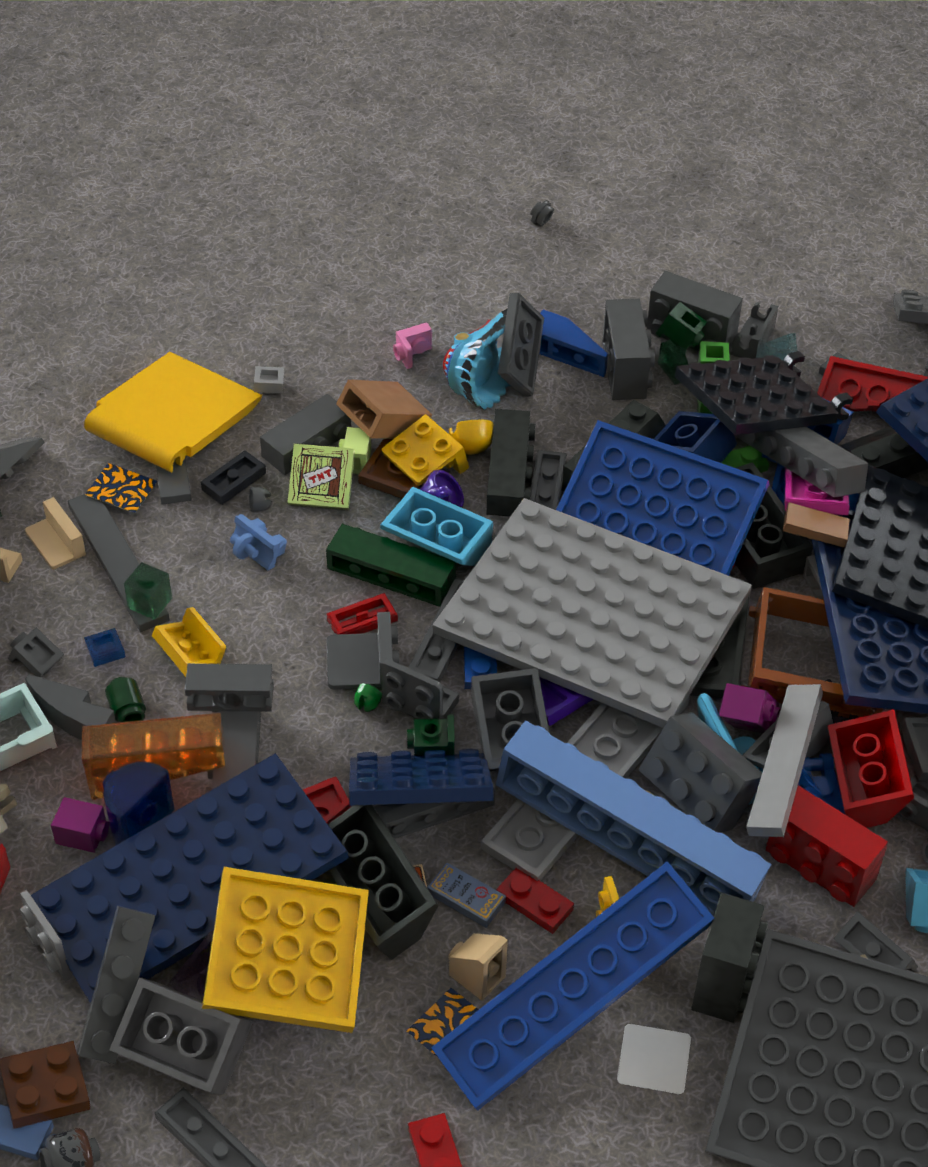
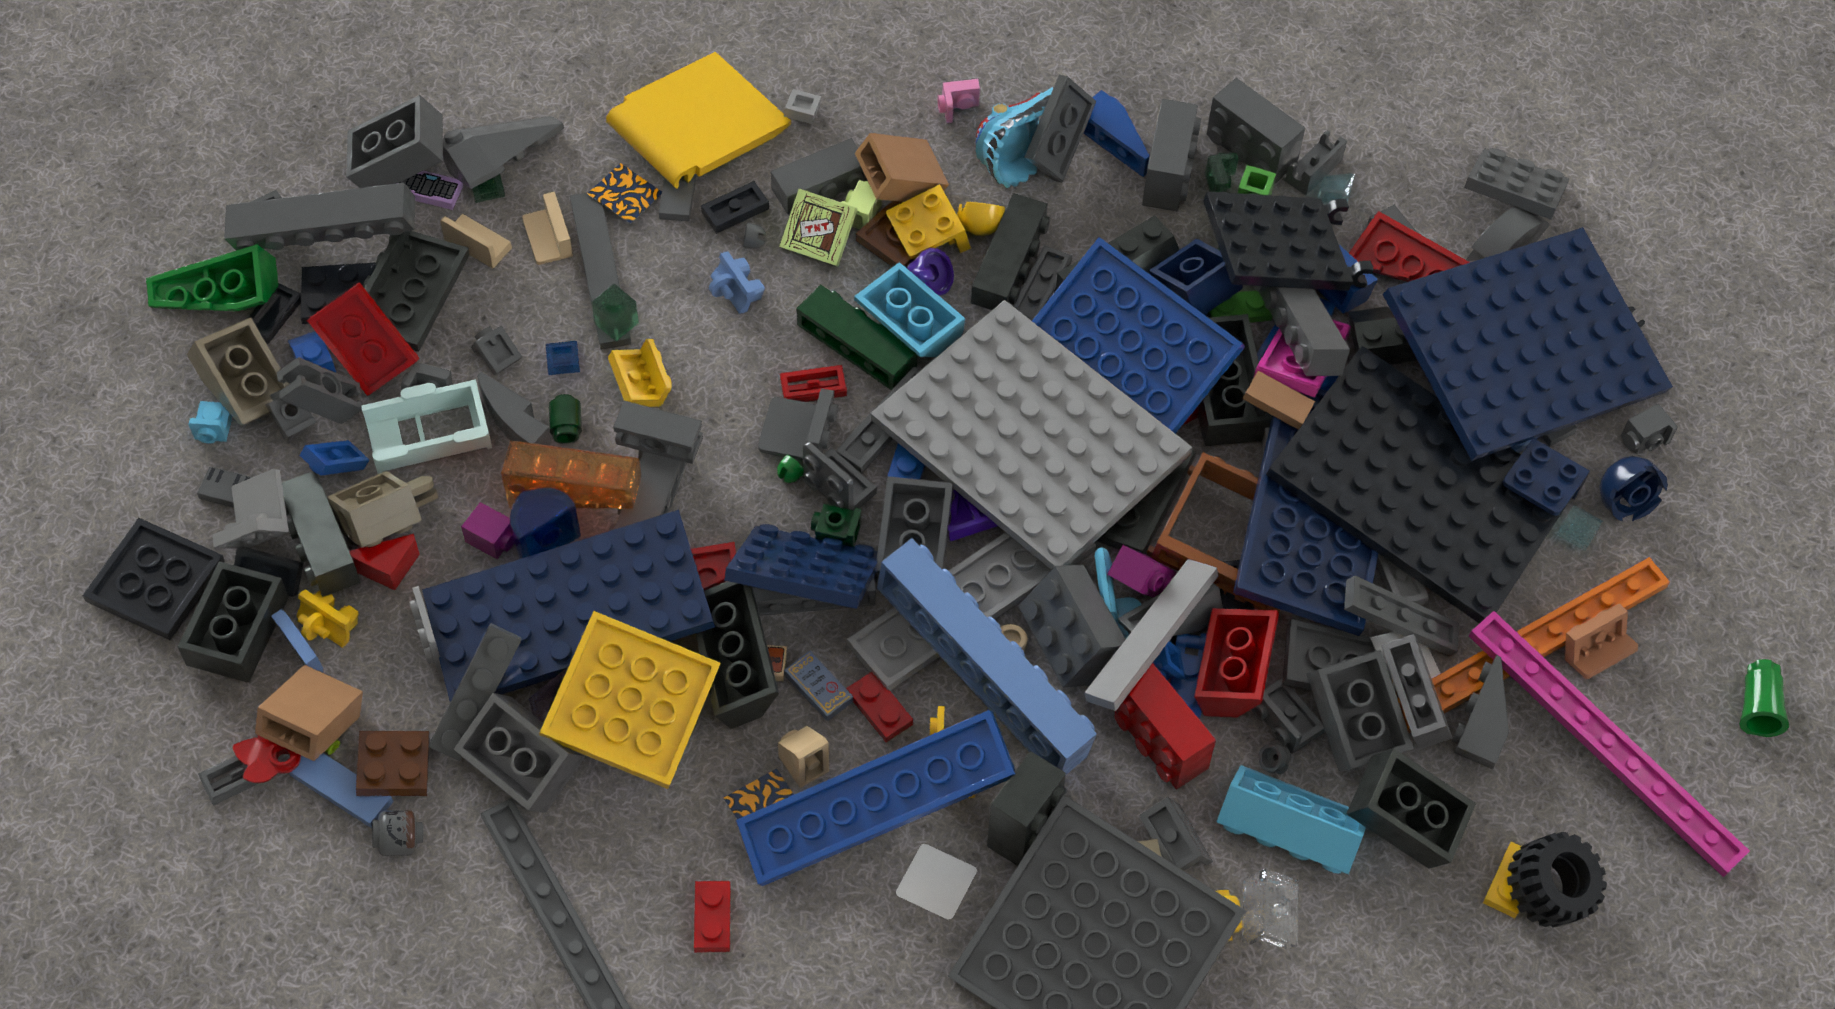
camera: 15 degrees right, 10 degrees up
dark green brick [656,302,707,350] -> none

